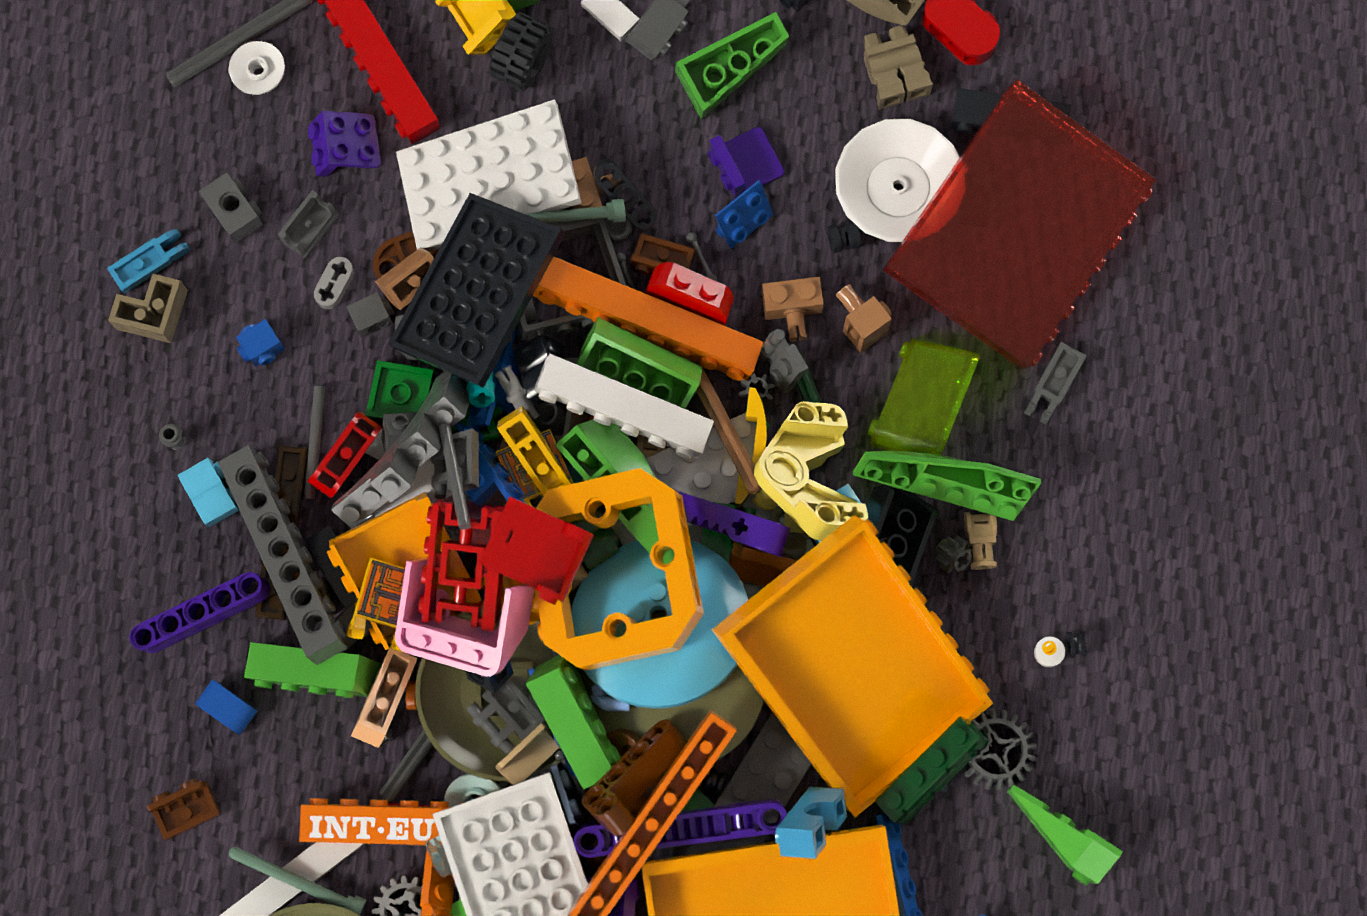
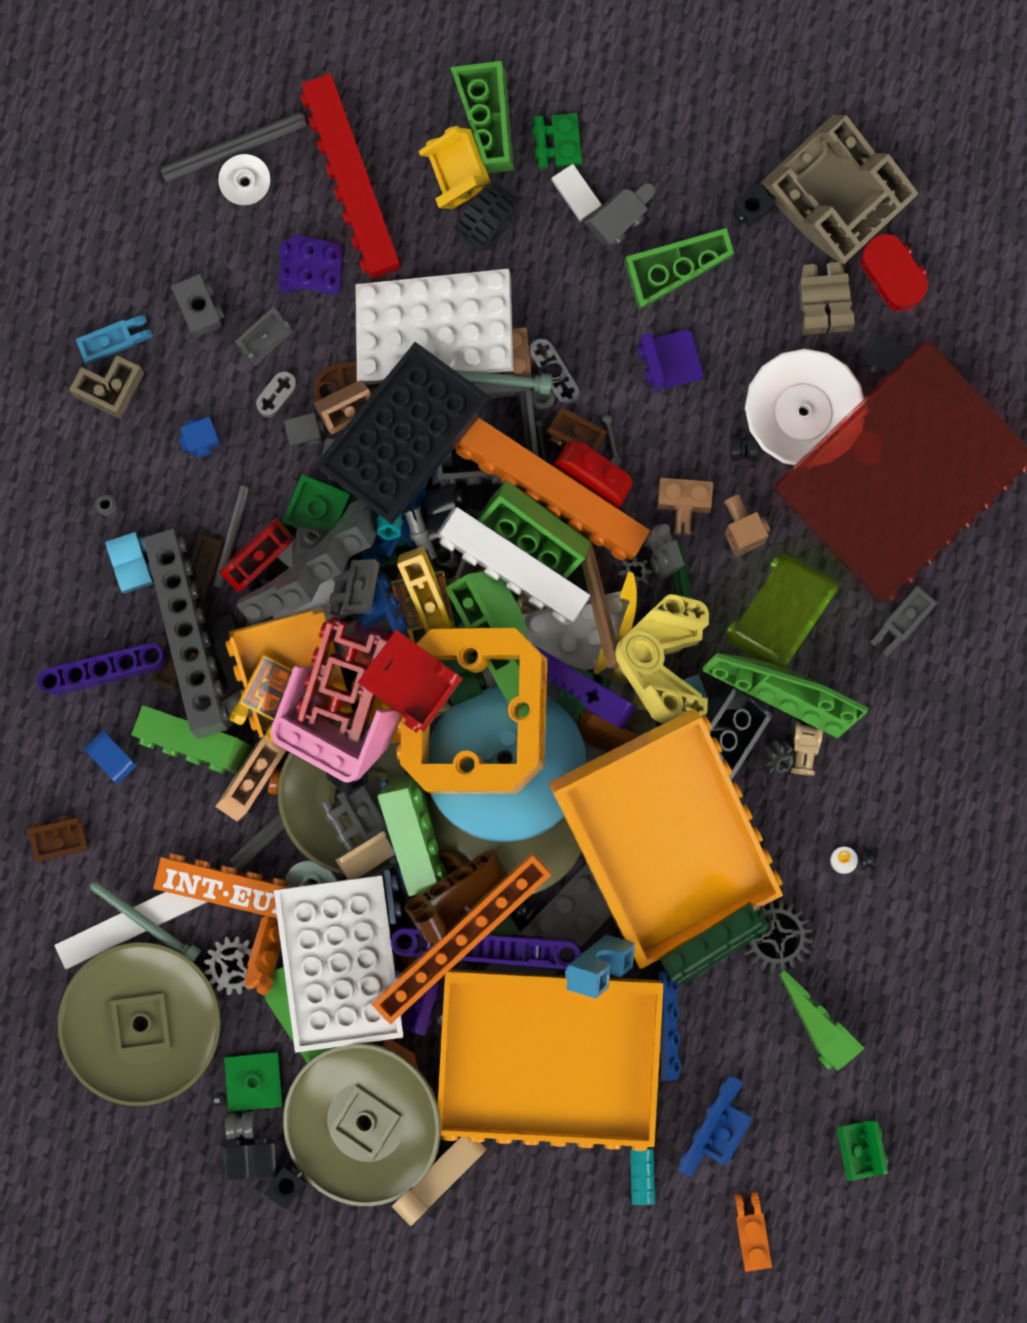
camera: 10 degrees right, 5 degrees up
clear light blue tile [425,838,452,877] -> none
dark grey bar [438,423,471,530] -> none
light blue arm [590,684,630,711] -> none
blue hinge [715,180,774,249] -> none

